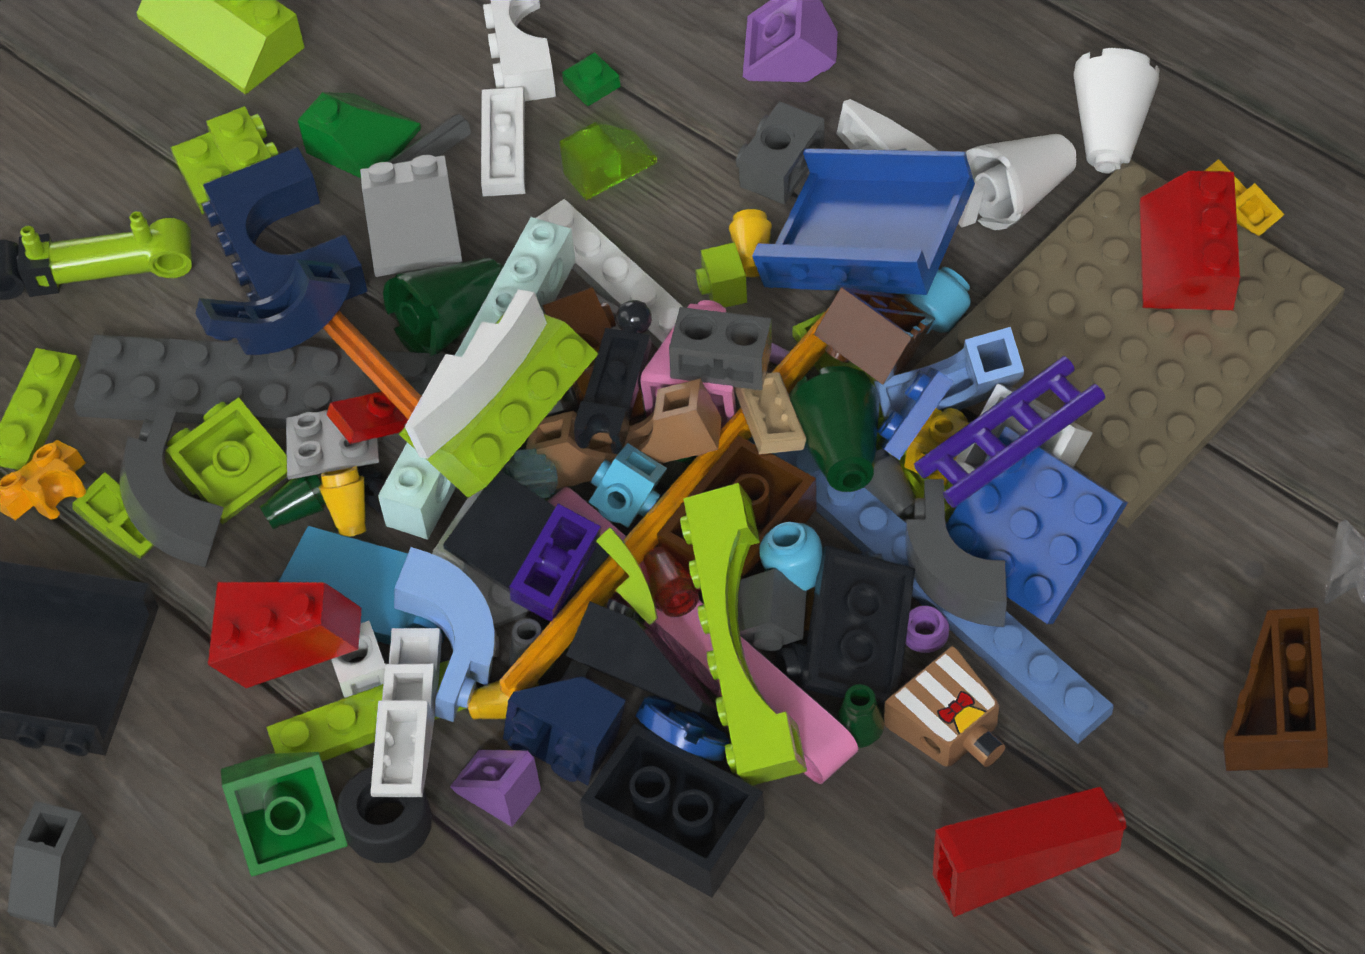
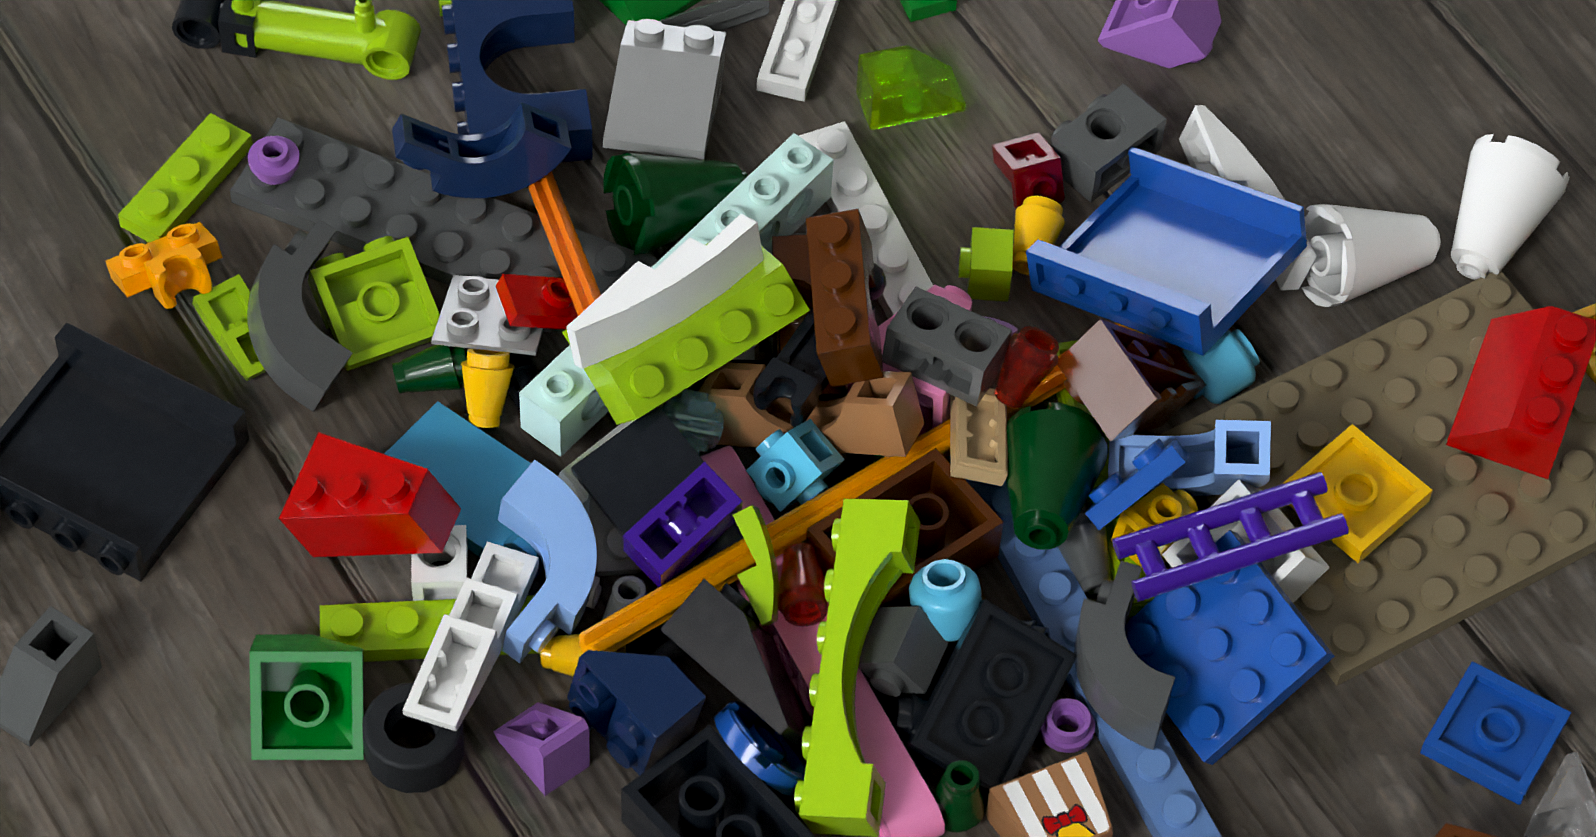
camera: 10 degrees right, 0 degrees up
none -> medium lavender plate [248,136,300,185]
none -> reddish brown arch [806,208,884,387]
none -> dark red bracket [992,132,1065,209]
none -> clear red cone [994,326,1059,408]
none -> yellow plate [1282,424,1433,563]
none -> blue plate [1420,661,1571,806]

